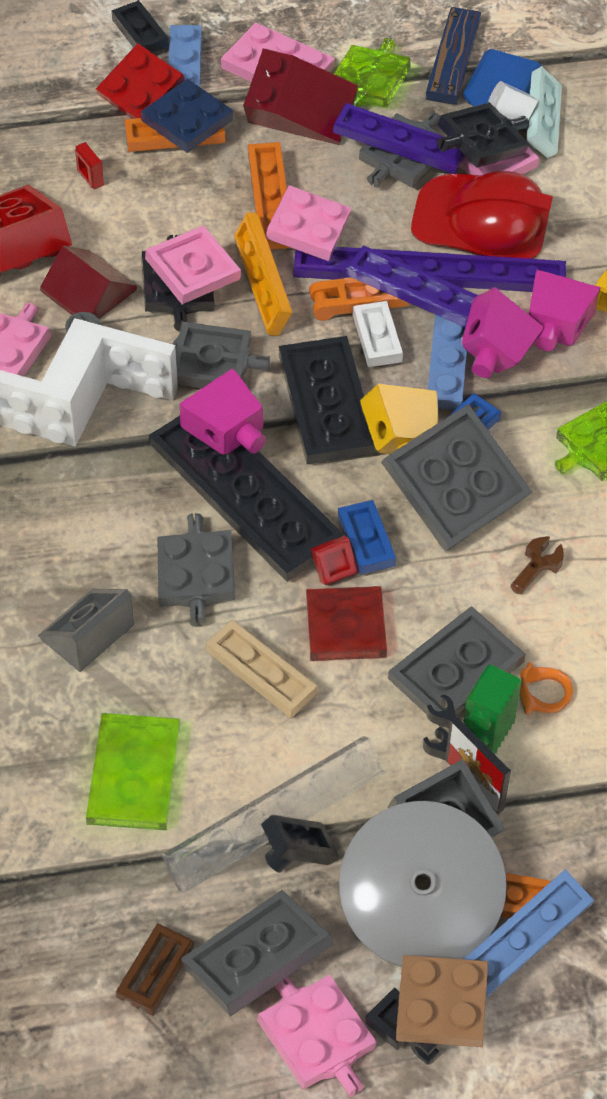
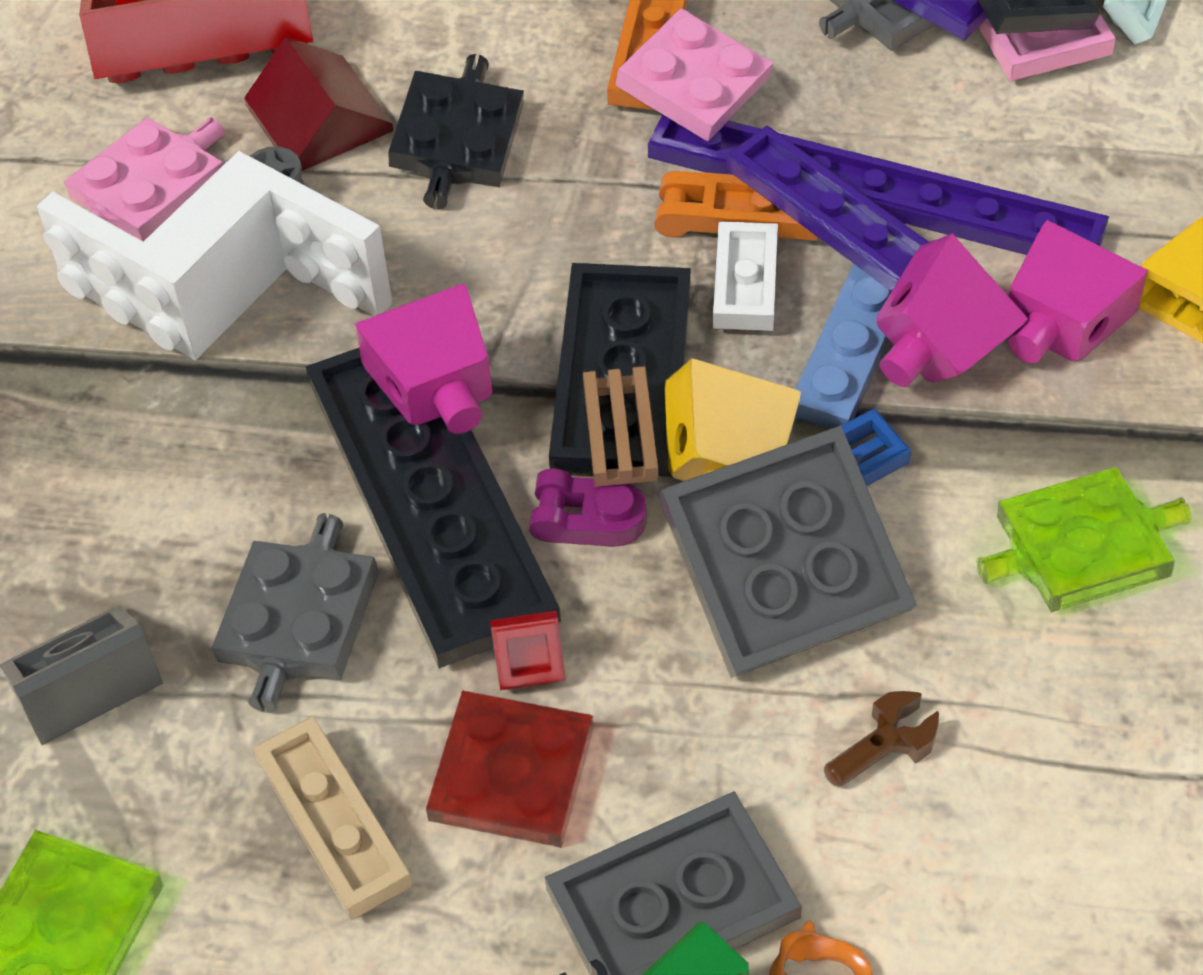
camera: 20 degrees right, 0 degrees up
bright pink plate [145,226,241,304] -> none
dark grey plate [169,322,270,388] -> none
light orange tile [234,212,292,336] -> none
blue plate [338,500,396,575] -> none
red piece [411,171,553,259] -> none
none -> magenta plate [529,469,647,547]
none -> medium nougat tile [583,367,658,487]

